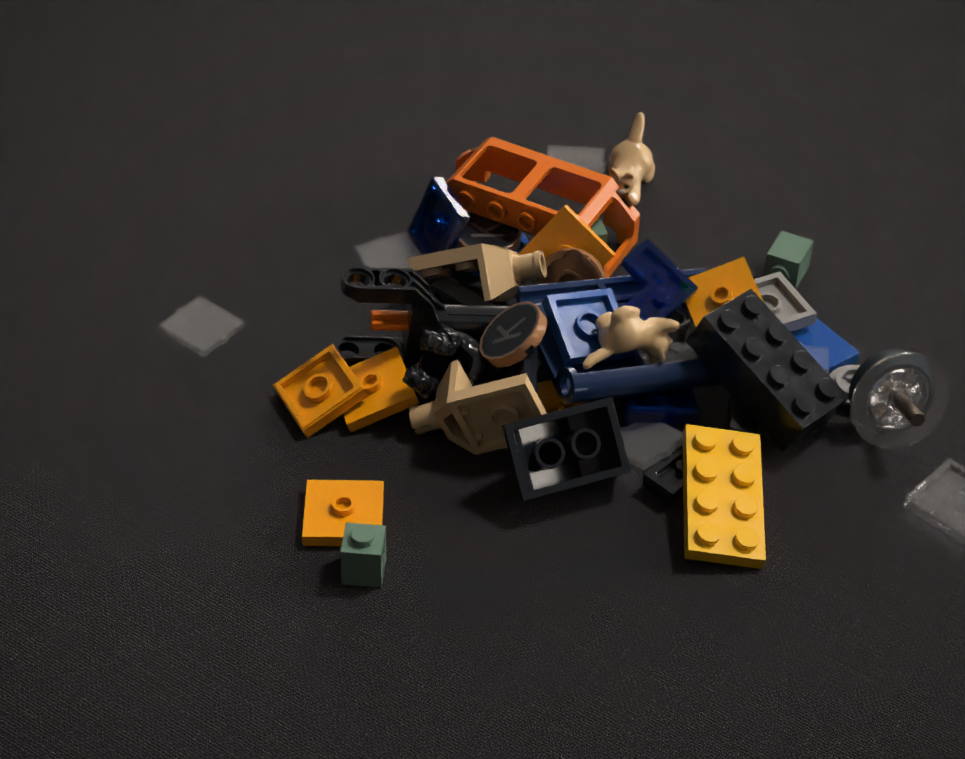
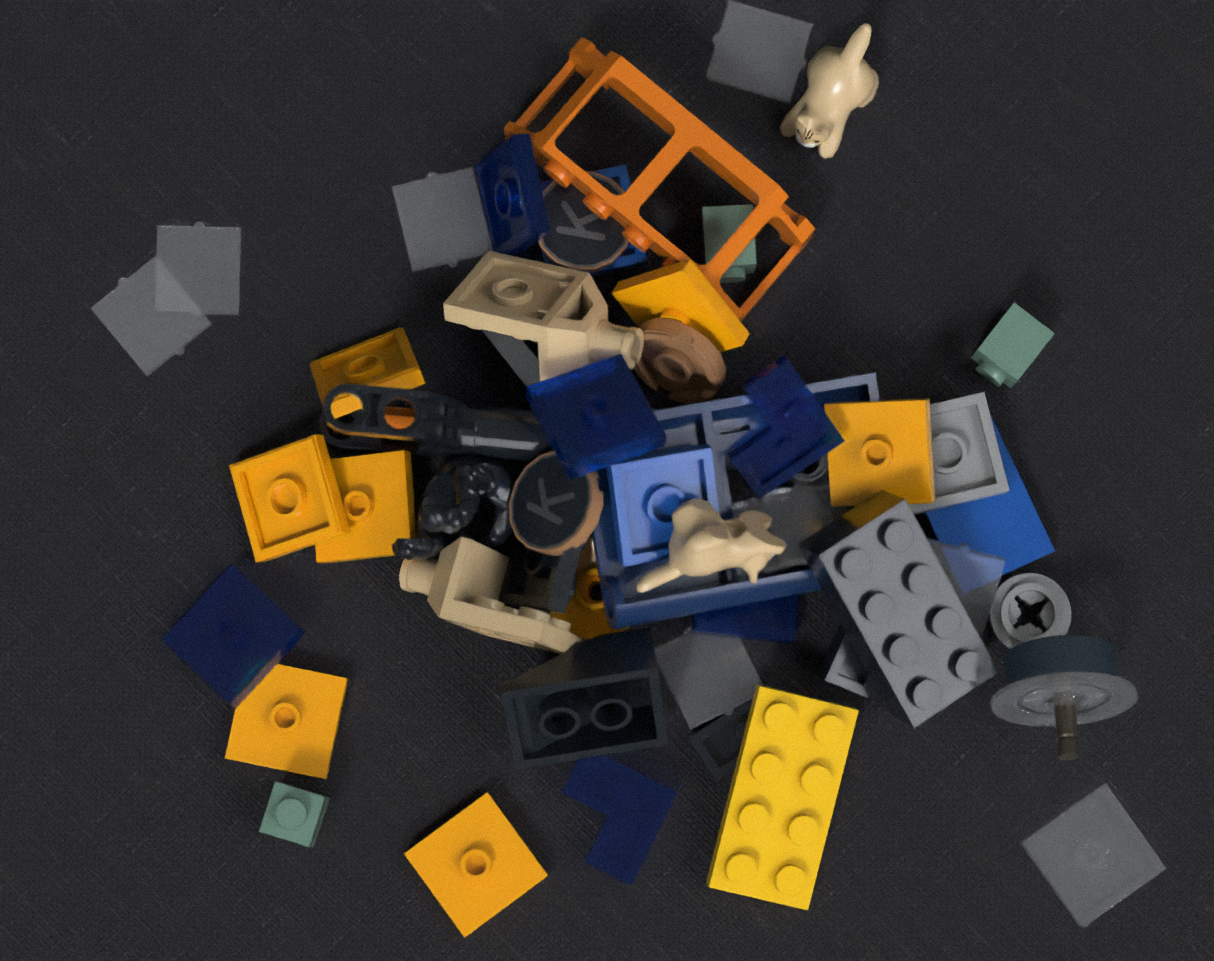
camera: 10 degrees right, 40 degrees up
none -> clear piece [155,222,241,319]
none -> clear blue plate [162,565,306,708]
none -> light orange plate [309,327,425,418]
none -> light orange plate [404,792,548,938]
none -> clear blue plate [525,354,667,480]
none -> clear blue plate [562,755,677,885]

